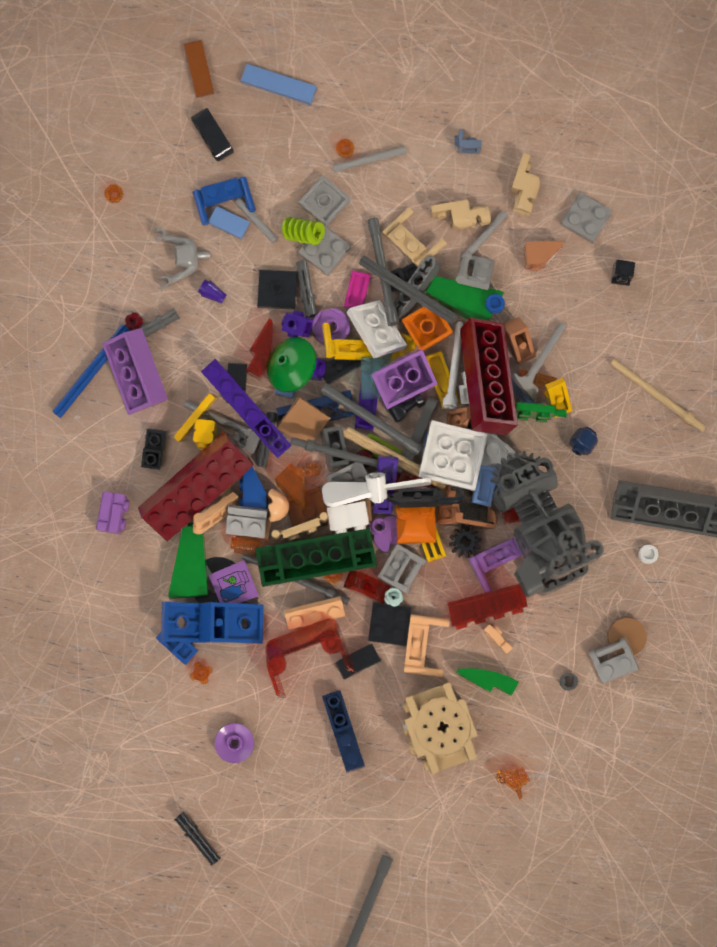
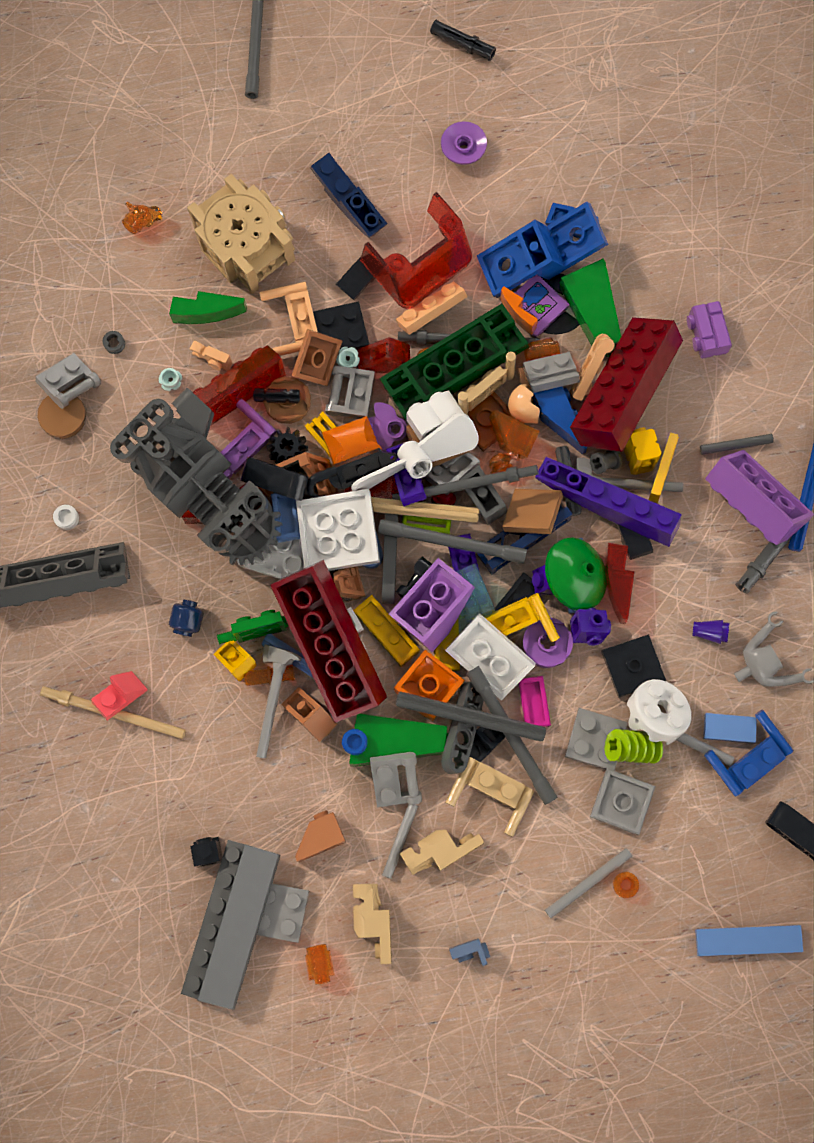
camera: 165 degrees right, 5 degrees down
dark red plate [125,313,143,330] -> none
black slope [141,428,167,470] -> none
clear orange plate [190,662,212,684] -> none
dark grey pin [296,260,317,318] -> none
white piece [442,321,464,409] -> none
none -> coral slope [91,671,148,721]
none -> light aqua plate [159,368,182,391]
none -> dark grey slope [181,840,281,1010]
none -> black beam [240,457,309,501]
none -> black axle [253,388,301,404]
none -> medium nougat tile [263,376,311,424]
none -> nougat slope [292,329,342,386]
none -> clear orange brick [305,944,335,985]
none -> orange slope [500,286,538,335]
none -> white plate [627,679,691,745]
none -> dark grey bar [700,434,774,455]

